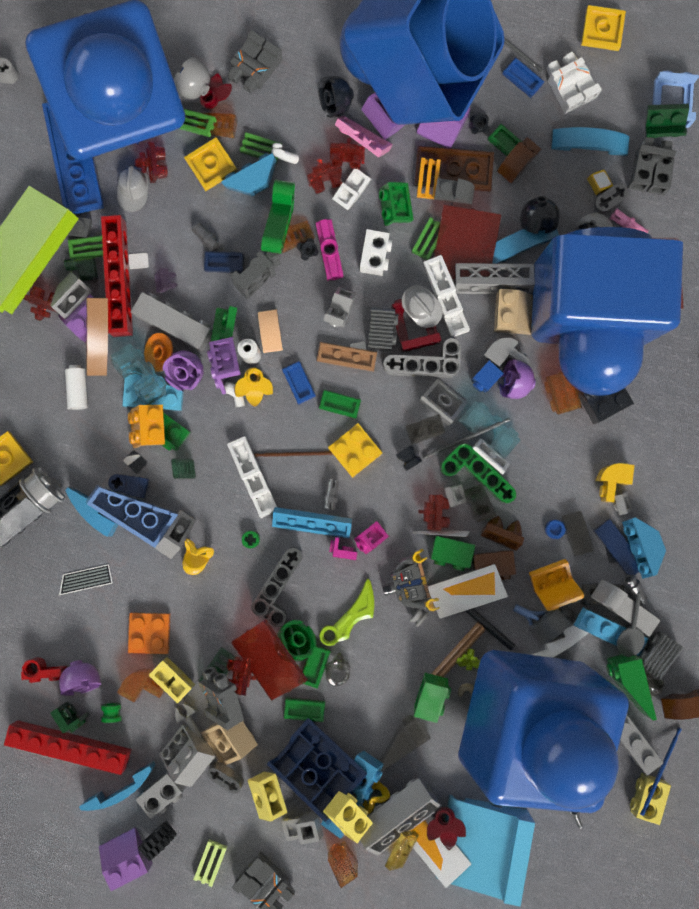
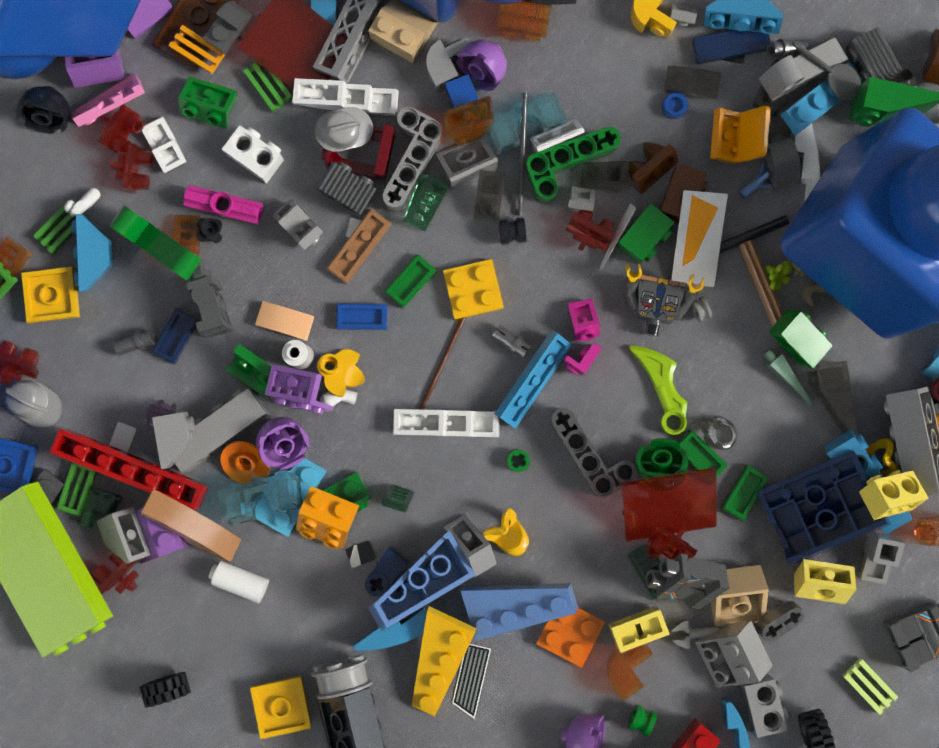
camera: 65 degrees left, 0 degrees up
none -> light grey slope [152,412,195,469]
none -> clear green slope [403,174,449,231]
none -> yellow wing [412,606,477,717]
none -> clear orange slope [444,96,494,146]
none -> medium blue wedge [461,583,578,641]
none -> sand green piece [763,348,813,405]

